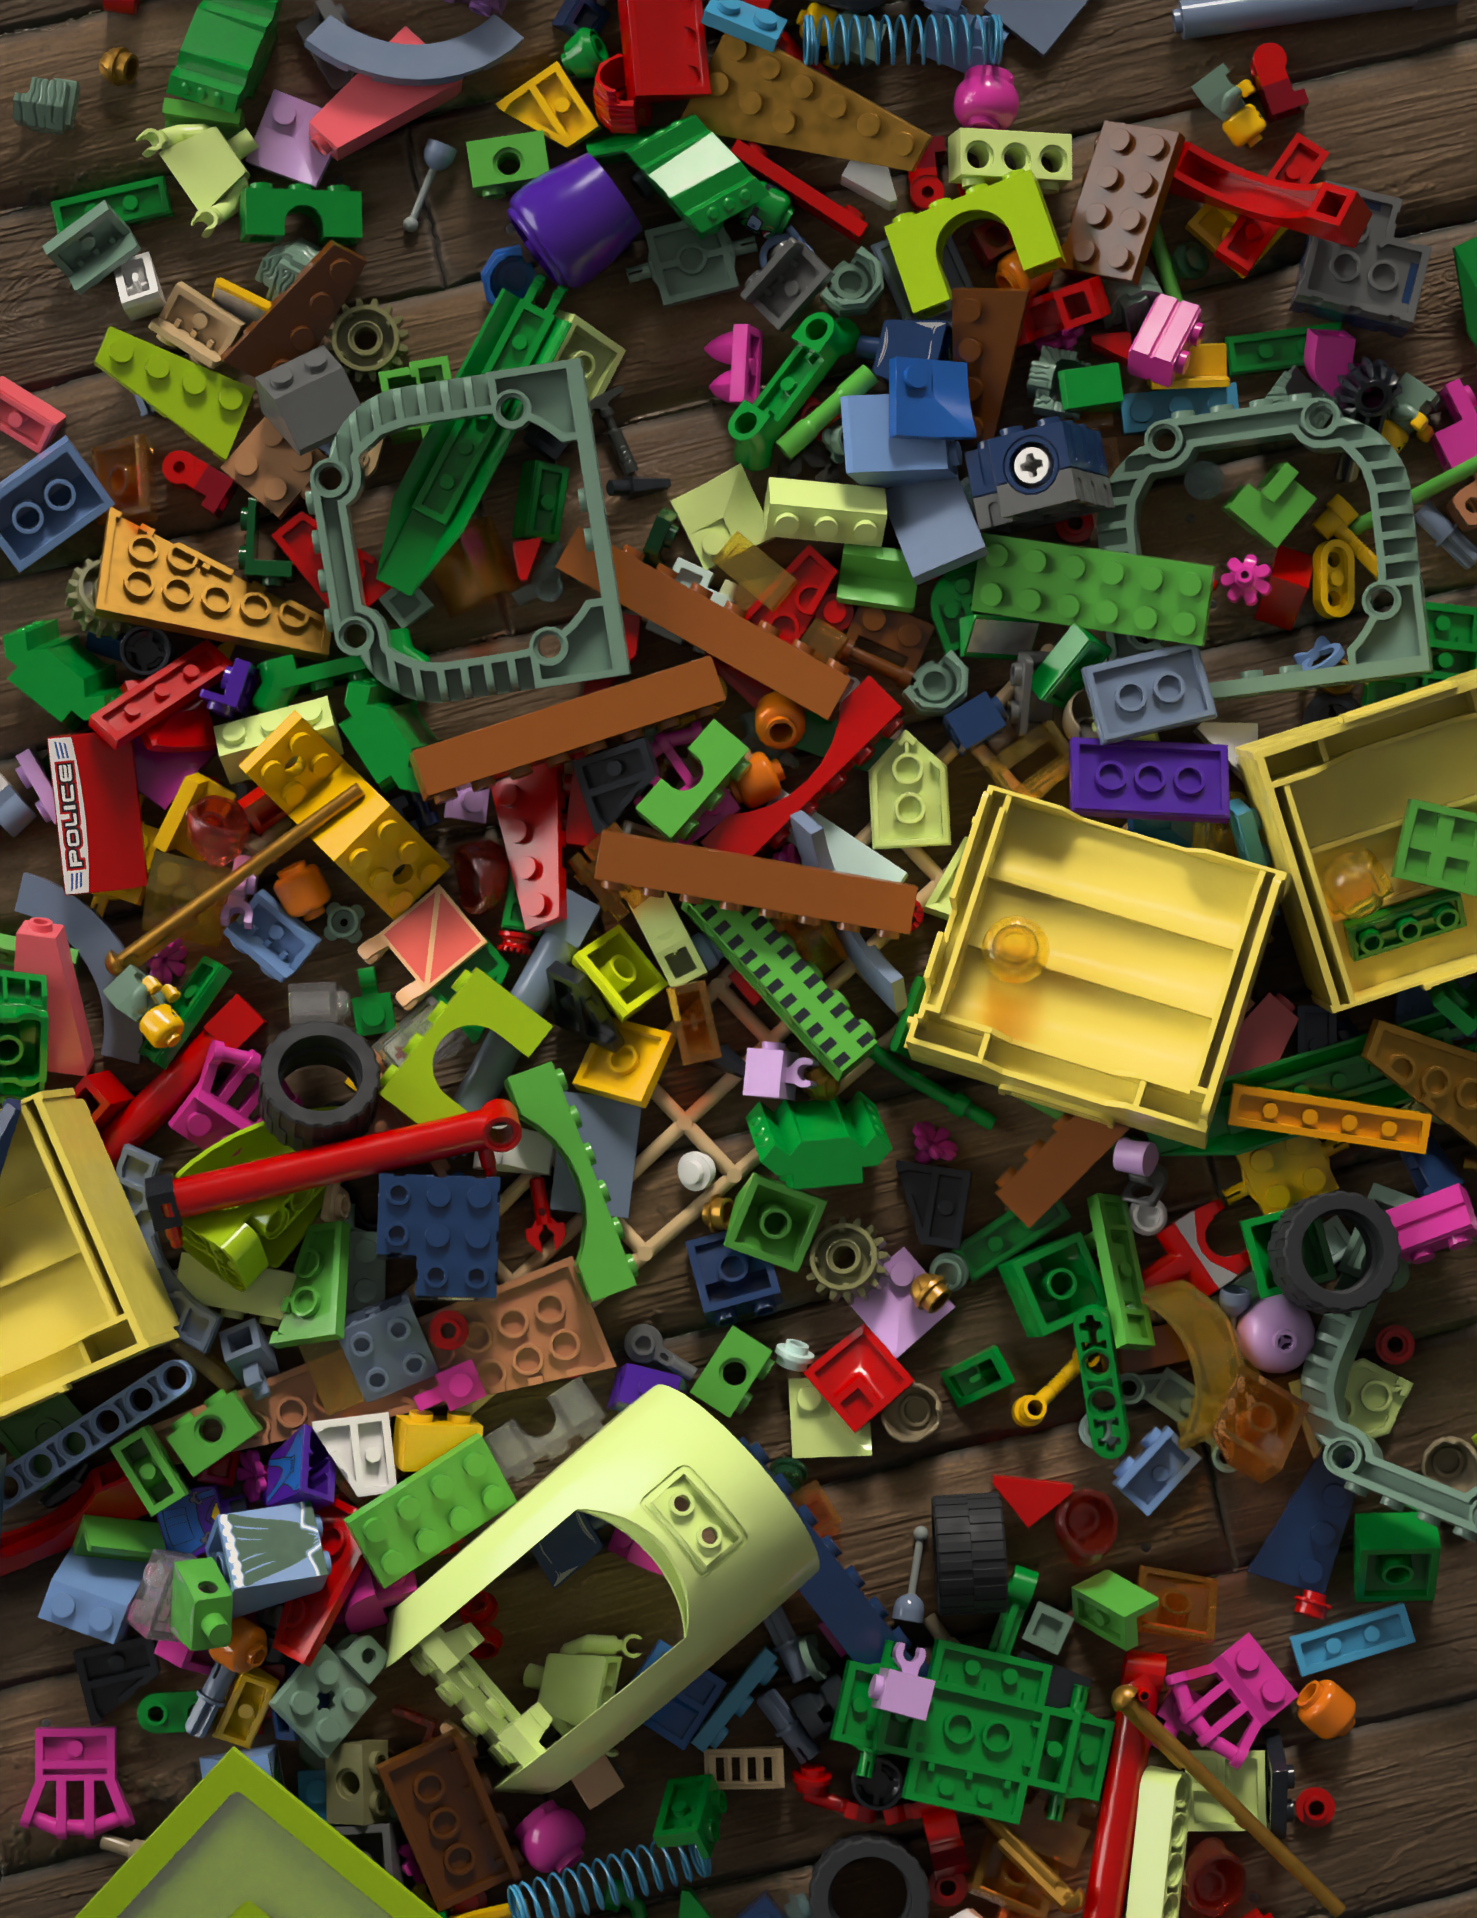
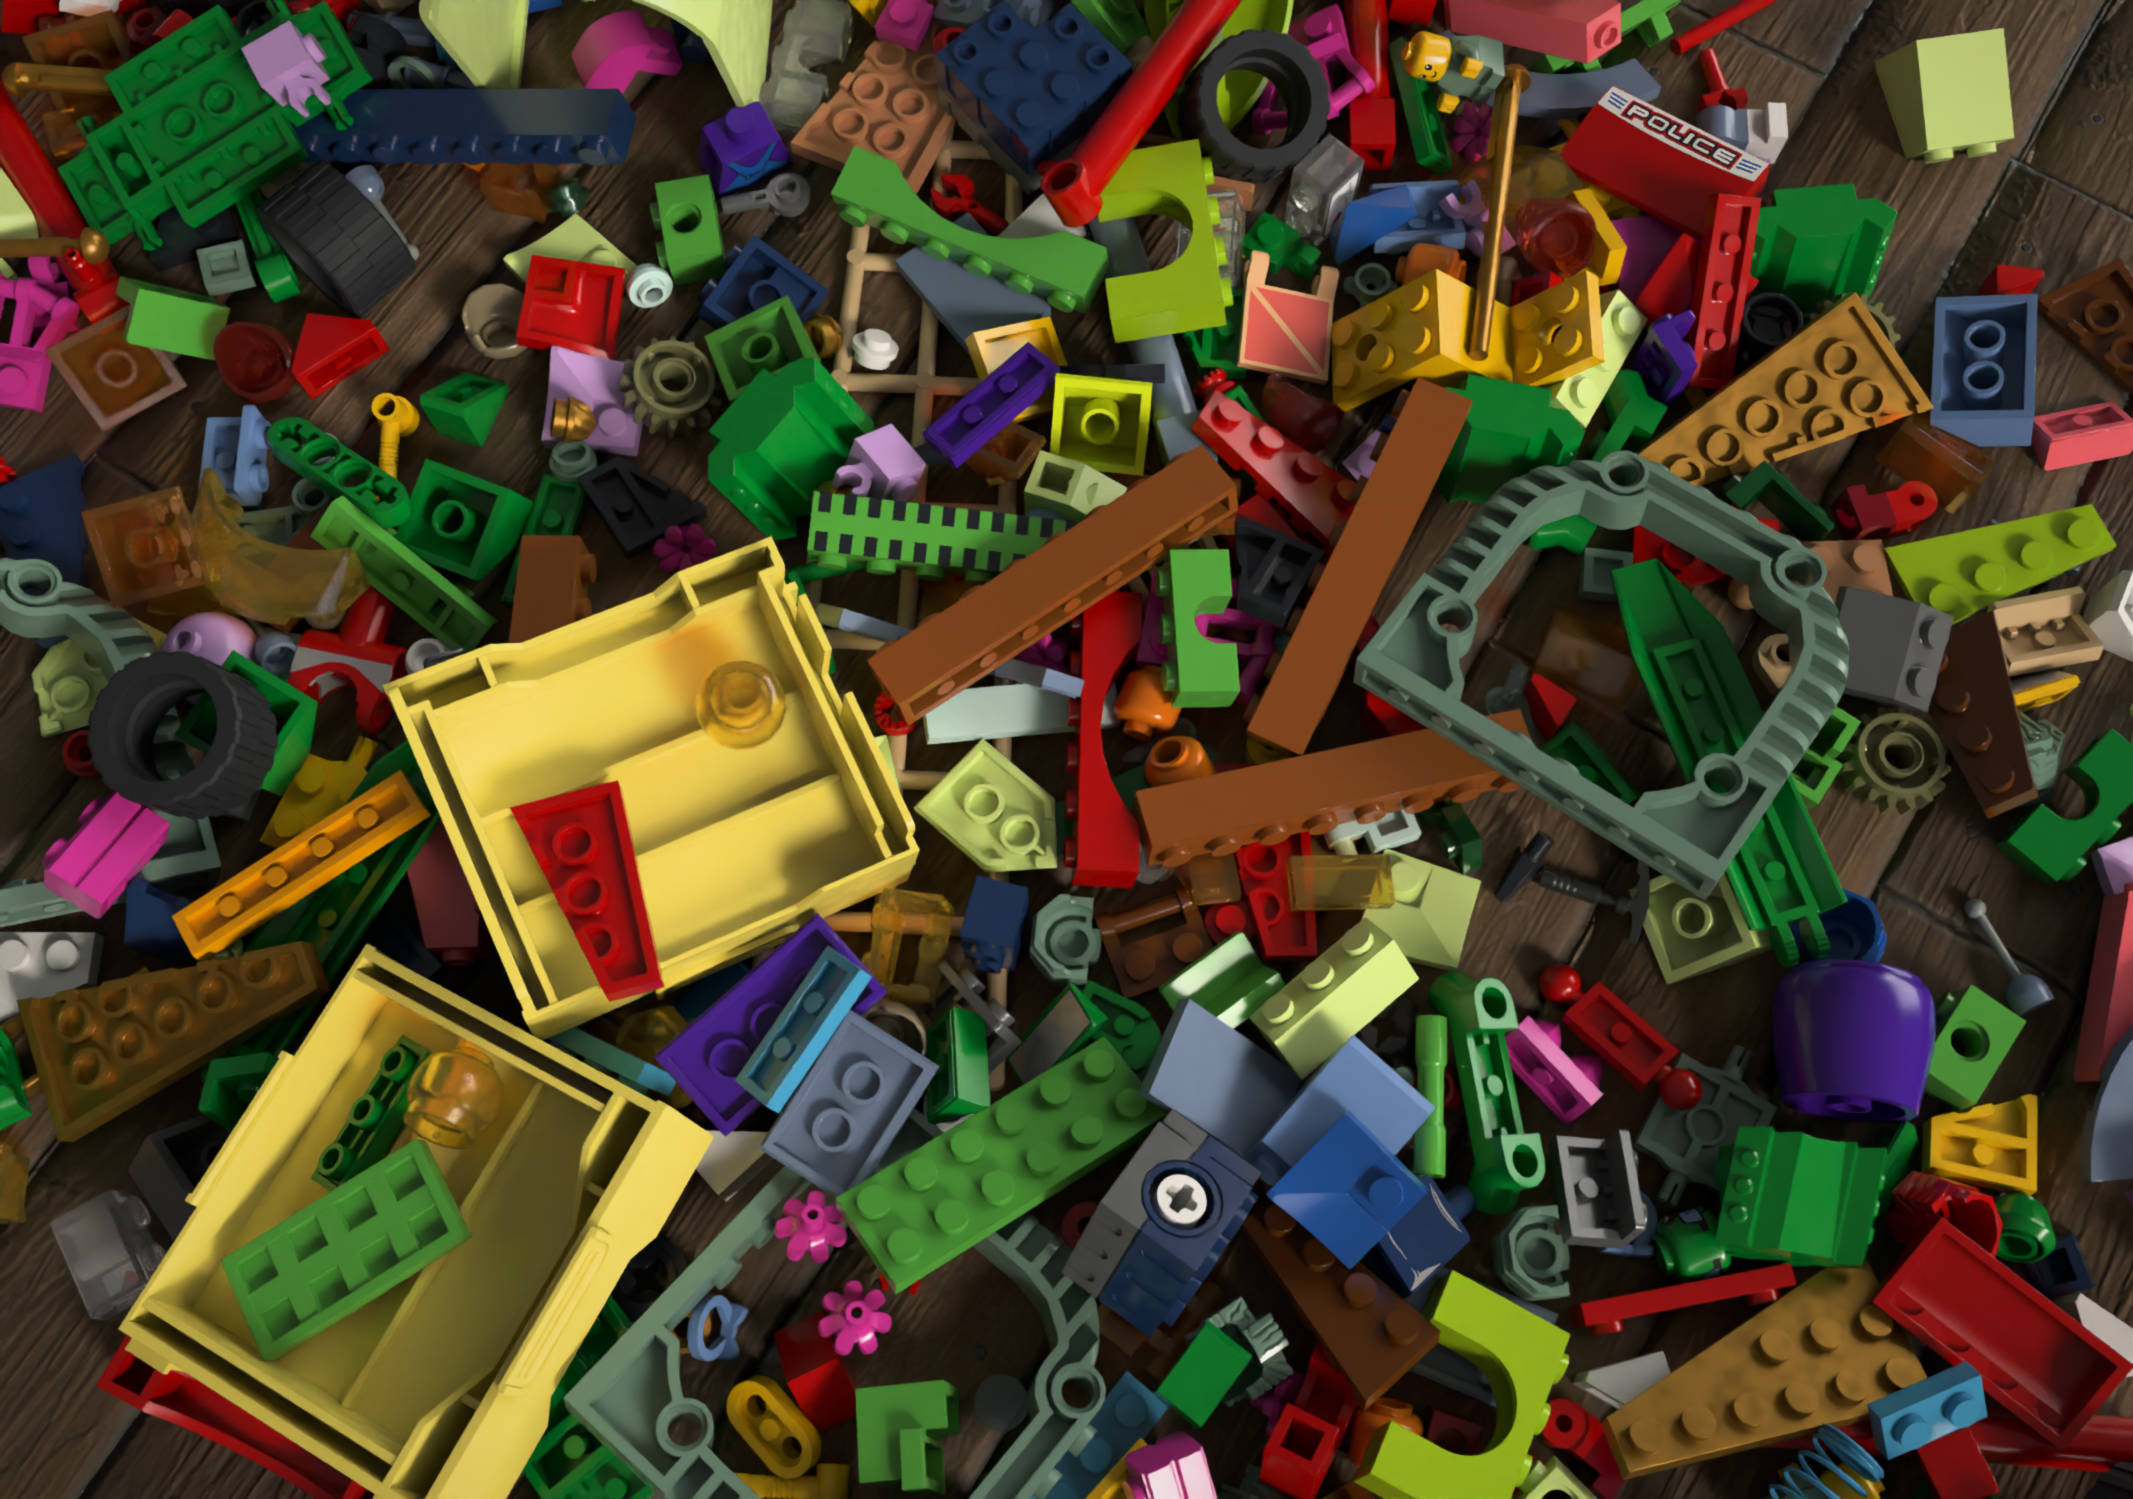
camera: 135 degrees right, 15 degrees down
red slope [1088,332,1132,368] -> none
none -> red wing [510,780,665,1002]
none -> dark azure plate [734,946,872,1113]
none -> dark pink plant [774,1191,847,1264]
none -> dark purple tile [922,342,1061,469]
none -> blue slope [1329,184,1417,265]
none -> red plate [1539,964,1703,1111]

